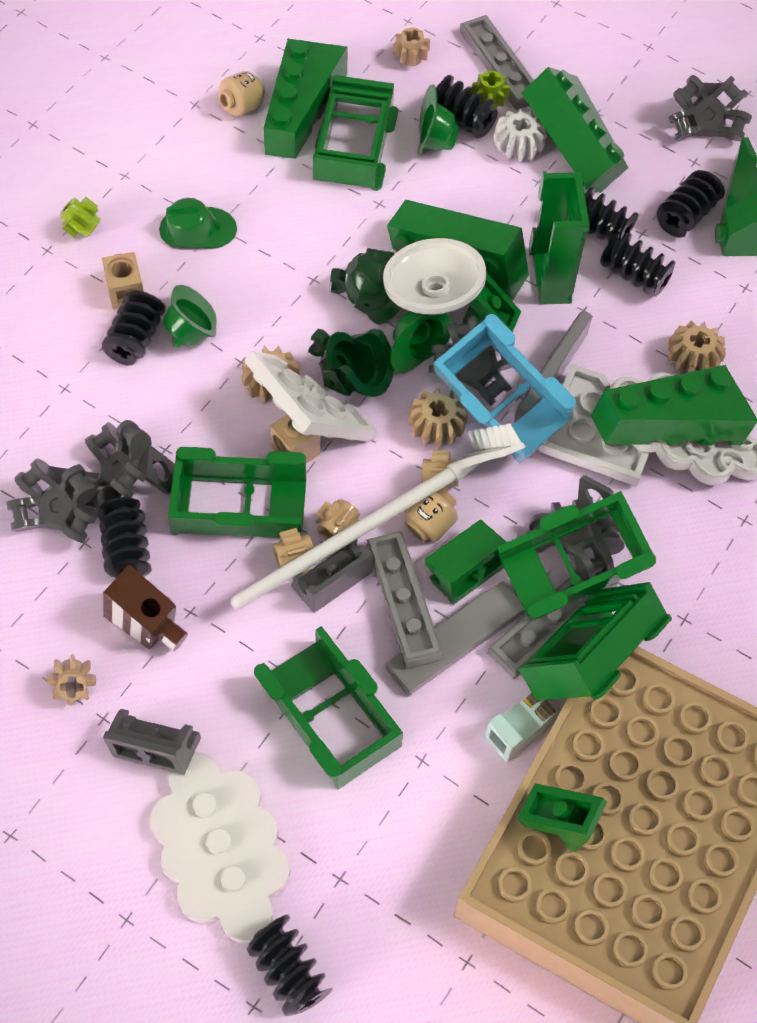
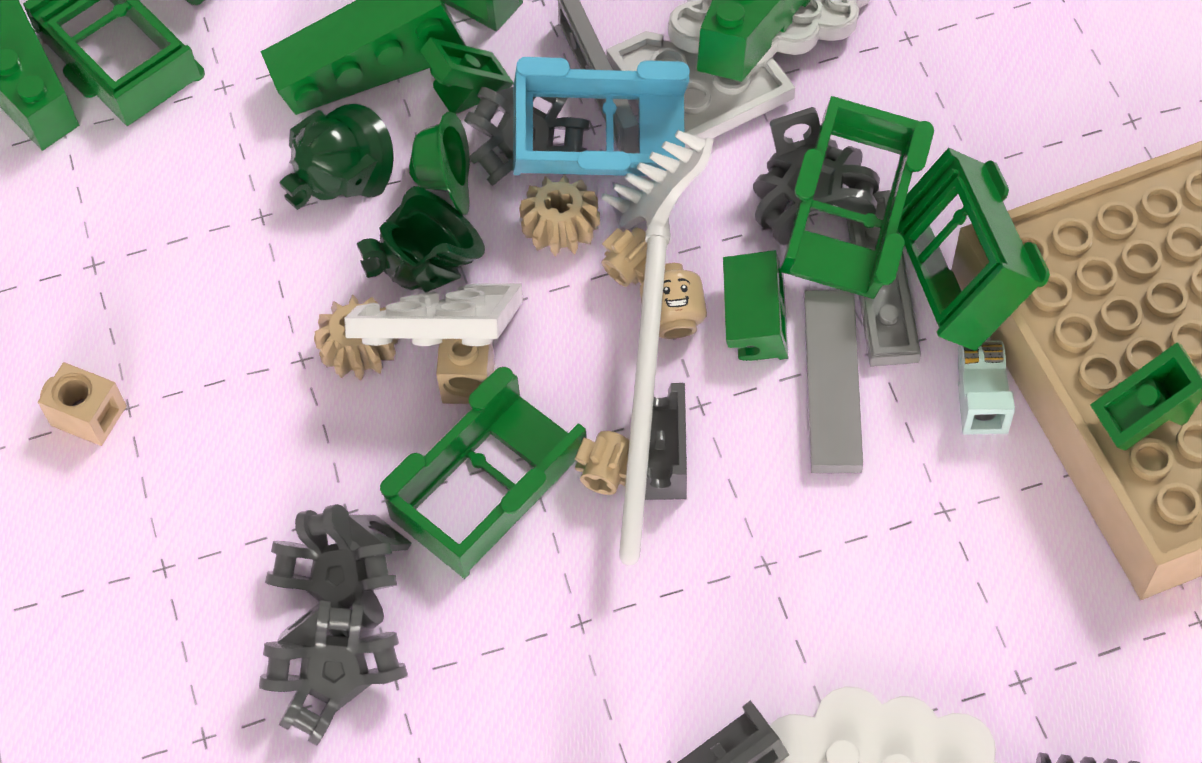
camera: 45 degrees left, 0 degrees up
black piece [98,497,152,578] -> none
black piece [102,291,166,366] -> none
reddish brown torso [103,565,188,651] -> none
green piece [159,197,237,249] -> none
green piece [163,285,217,348] -> none
green piece [254,626,403,789] -> none
tan gear [316,499,360,540] -> none
light grey tile [366,531,443,669] -> none
white dish [383,238,486,315] -> none

